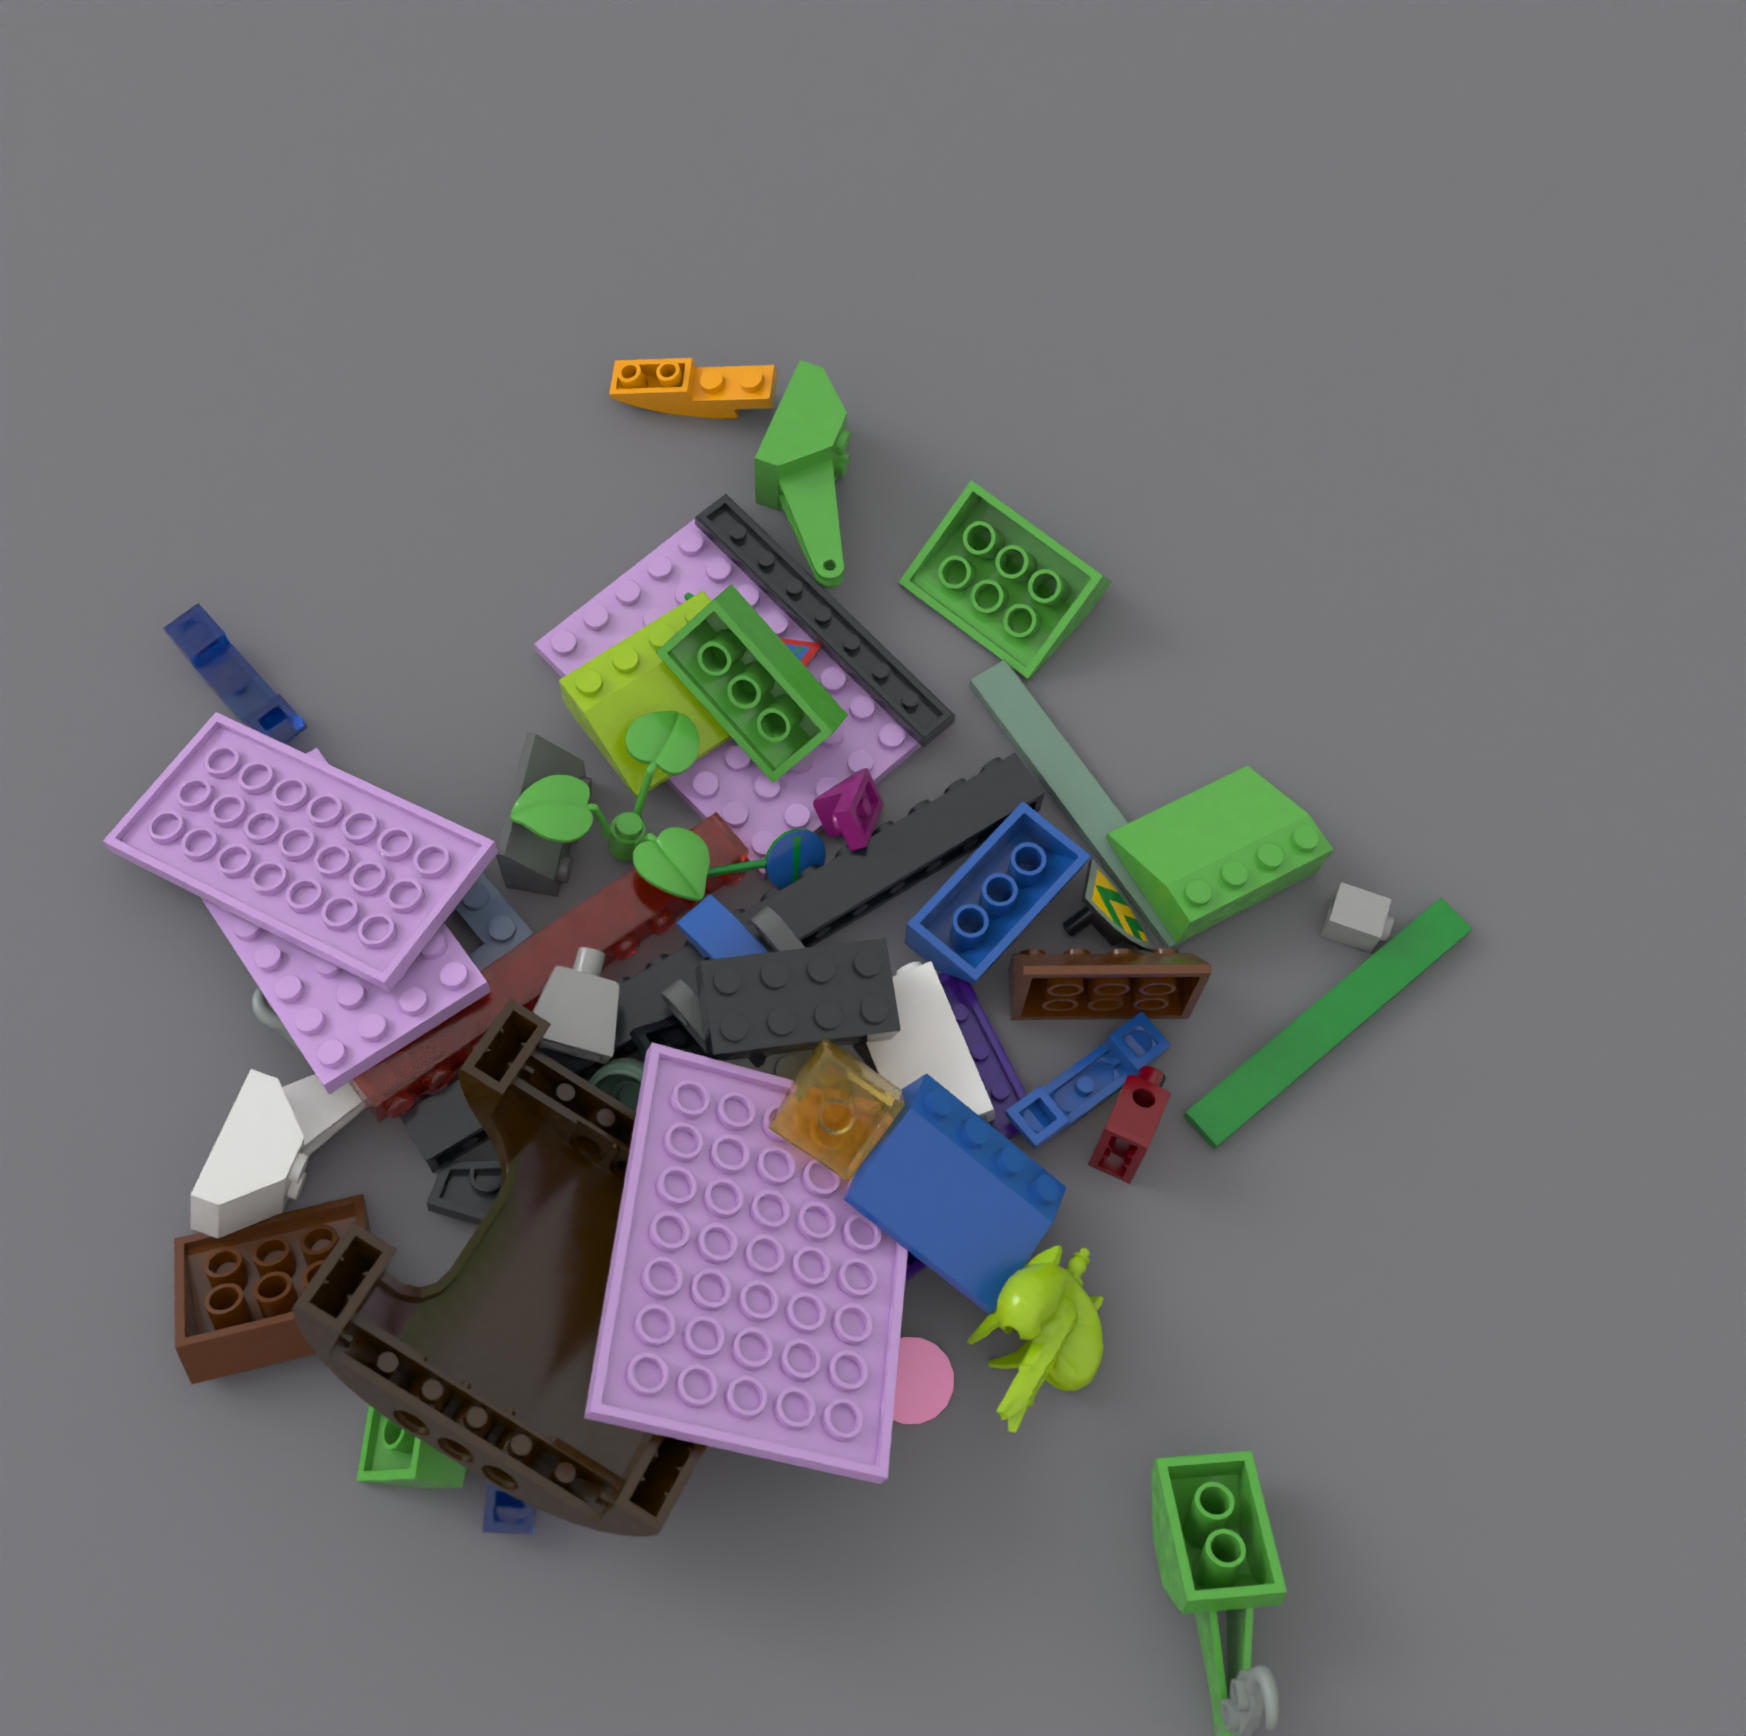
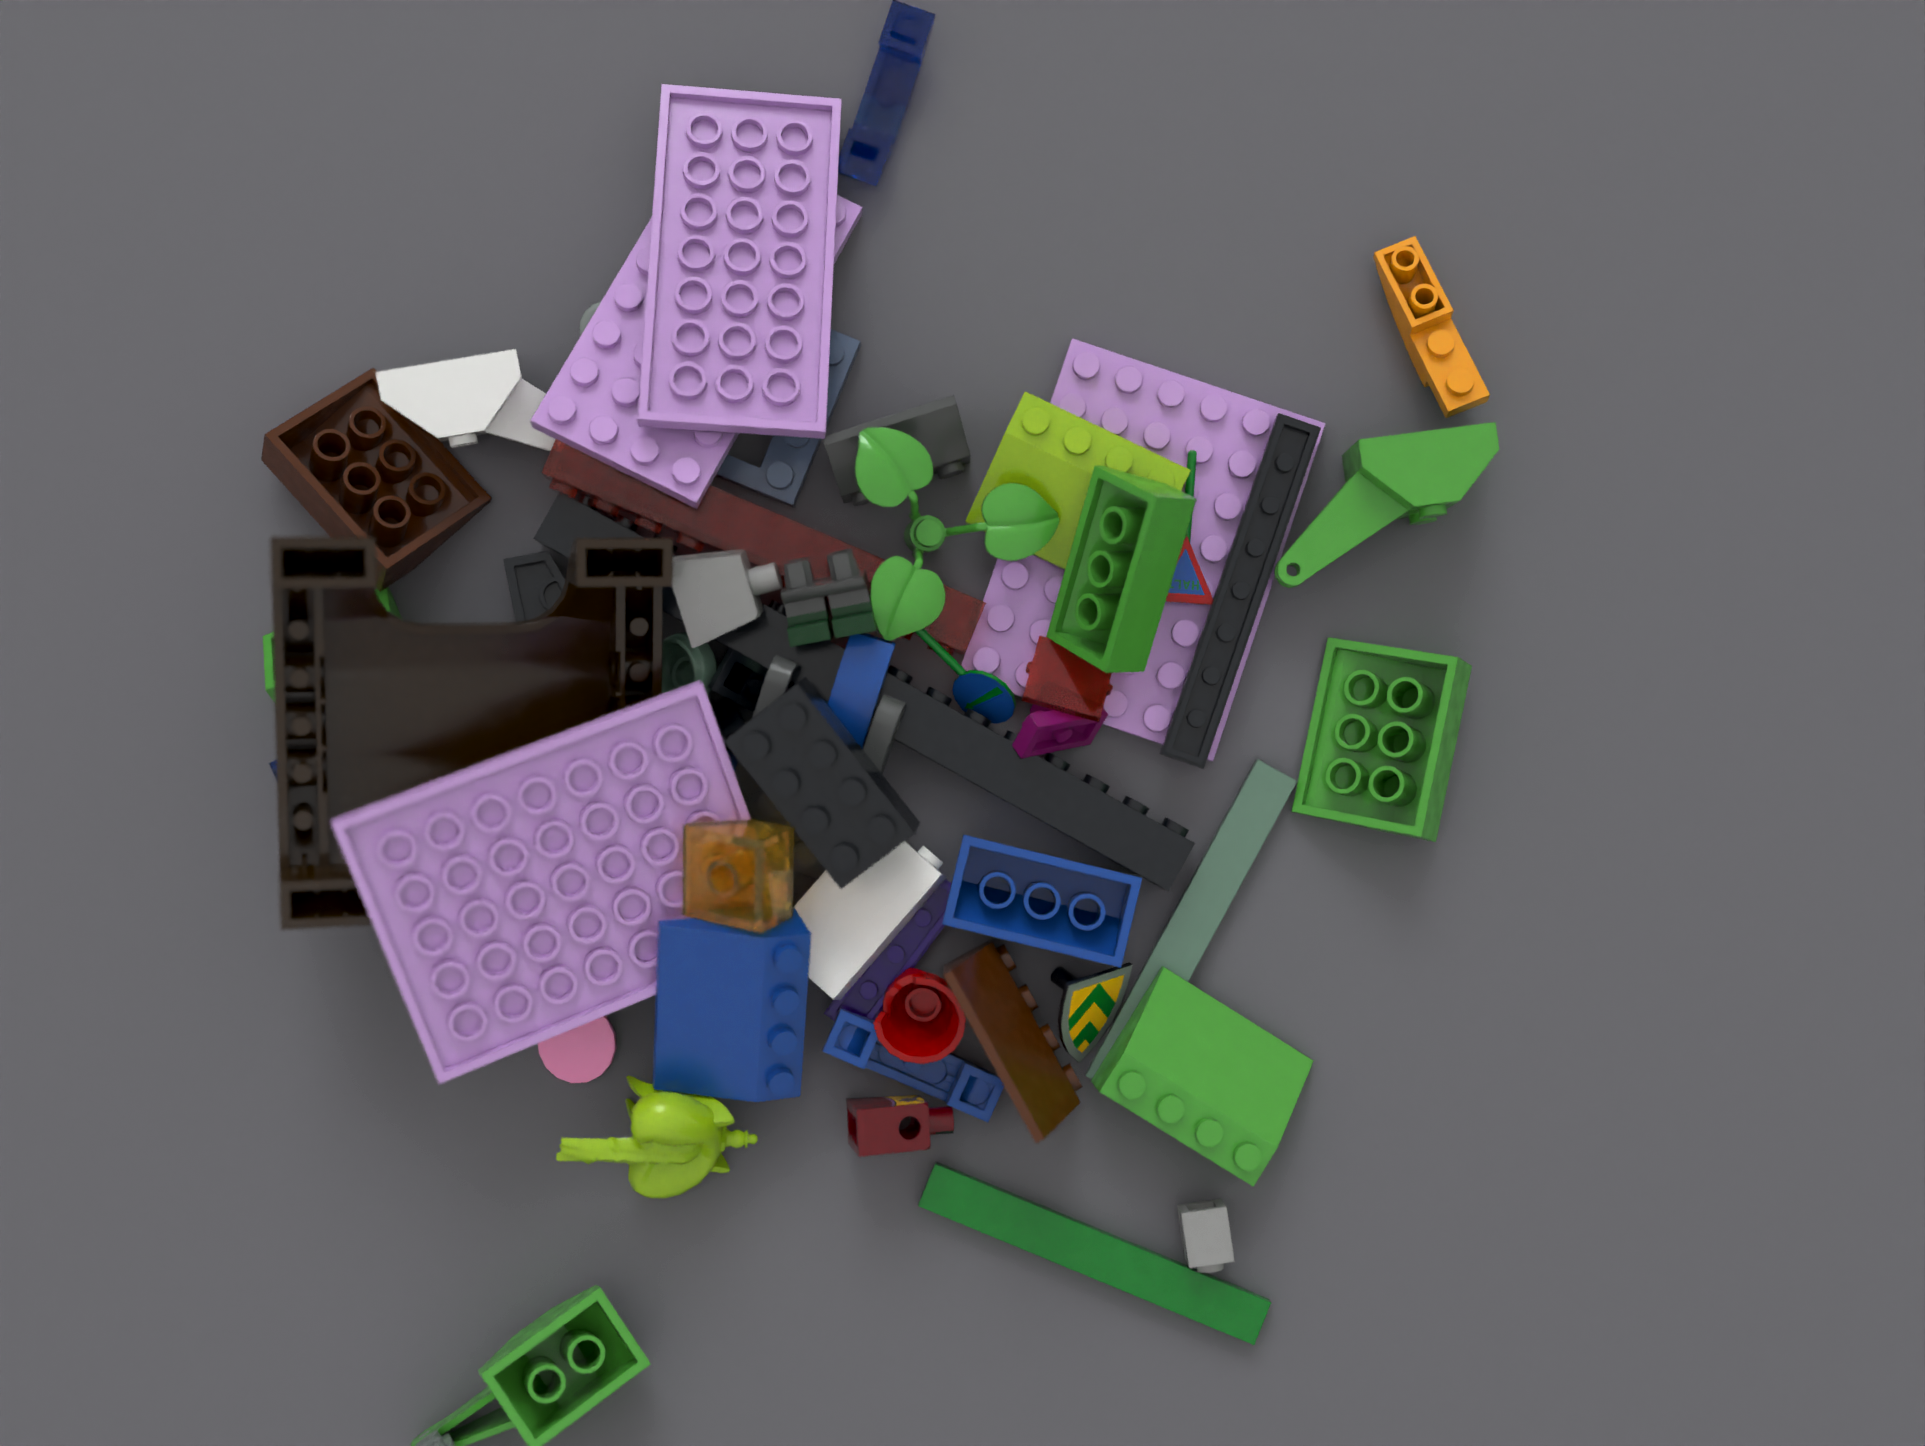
camera: 65 degrees right, 20 degrees up
none -> dark grey hips [781,548,877,647]
none -> red helmet [873,968,966,1064]
none -> clear red piece [1022,636,1113,722]

